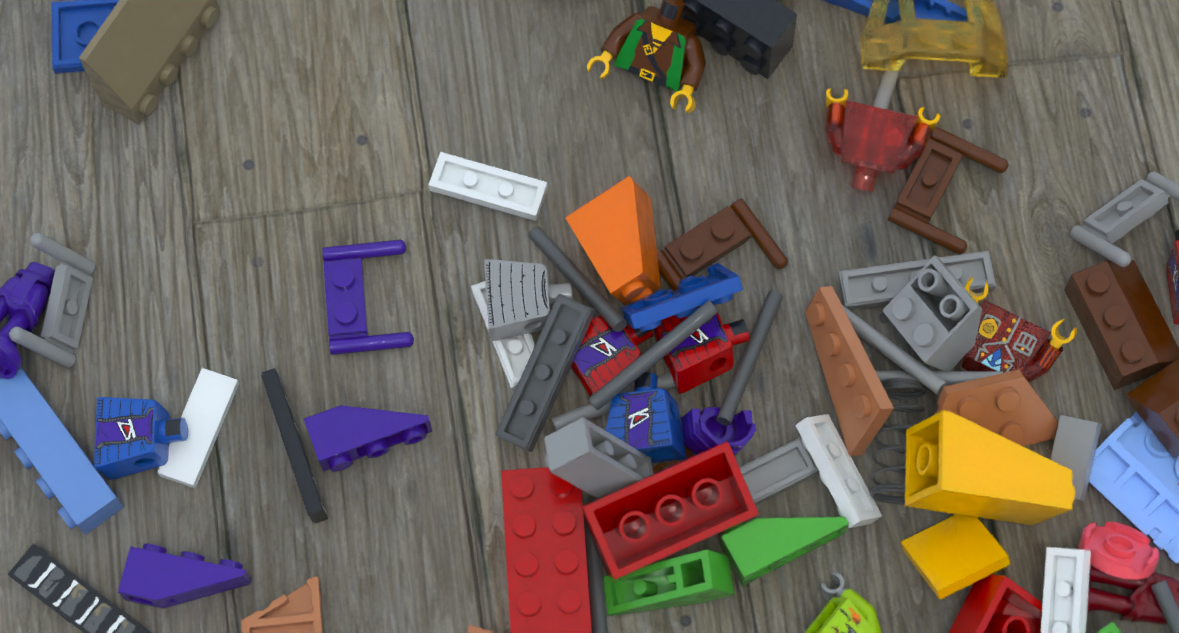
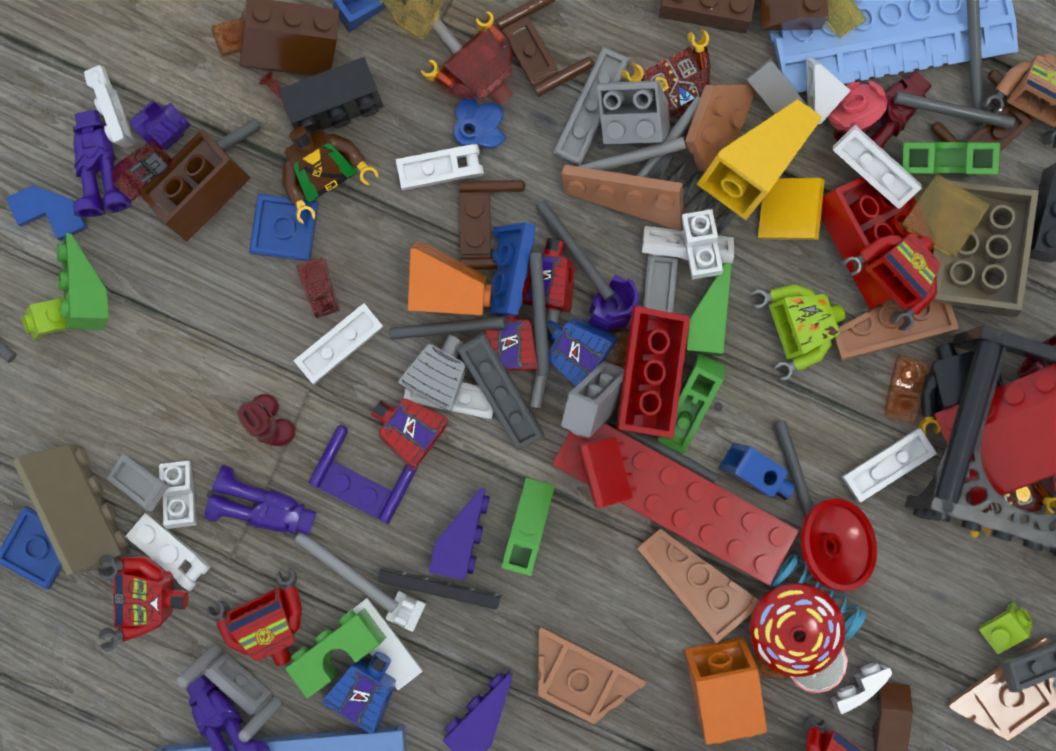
camera: 60 degrees left, 15 degrees up
none -> torso [98,555,189,651]
none -> light grey tile [106,454,169,512]
none -> white plate [125,513,211,591]
none -> white slope [159,460,197,529]
none -> dark purple piece [204,465,317,535]
none -> red torso [207,568,302,666]
none -> dark red piece [238,394,296,447]
none -> blue tile [249,194,319,262]
none -> bright green arch [285,608,387,699]
none -> light grey bar [294,533,399,613]
none -> clear red leg [296,257,340,319]
none -> torso [371,398,448,471]
none -> white tile [385,590,427,632]
none -> white plate [396,144,484,191]
none -> blue plate [453,96,506,148]
none -> bright green slope [501,478,555,576]
none -> red slope [578,437,636,509]
none -> white slope [682,209,723,280]
none -> white slope [806,57,851,124]

